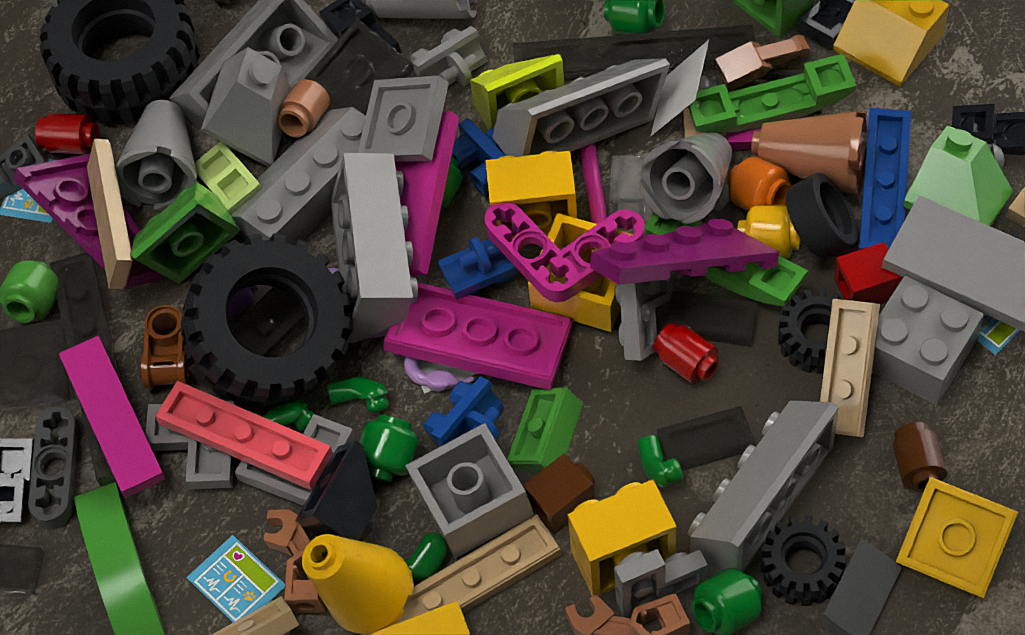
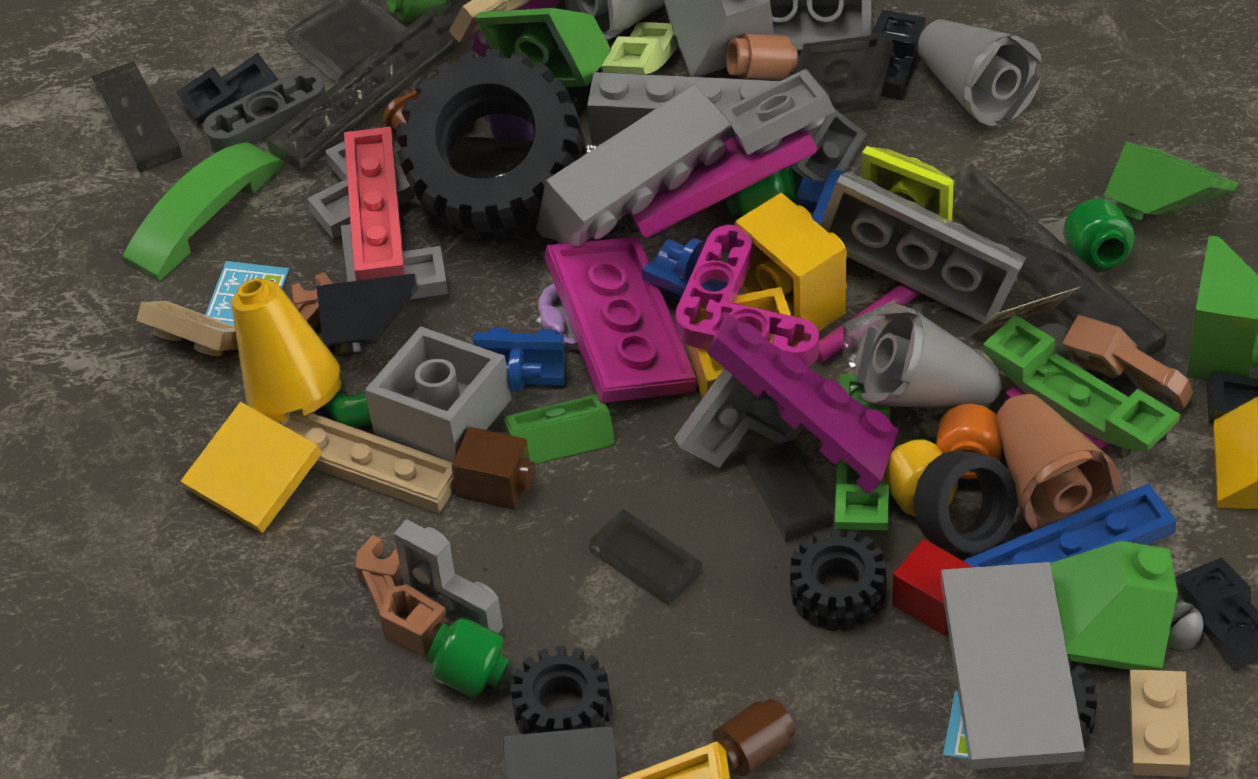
camera: 55 degrees right, 10 degrees down
dark pink tile [59,336,165,498] -> none
green arm [264,400,314,431] -> none
green arm [327,376,389,413] -> none
green head [359,415,418,483] -> none
light grey hips [410,26,488,86] -> none
yellow brick [568,480,677,597] -> none
green arm [637,435,683,488] -> none
red brick [653,322,720,384] -> none
light grey slope [687,401,839,572] -> none
tan tile [820,299,880,437] -> none
light grey brick [872,275,984,405] -> none

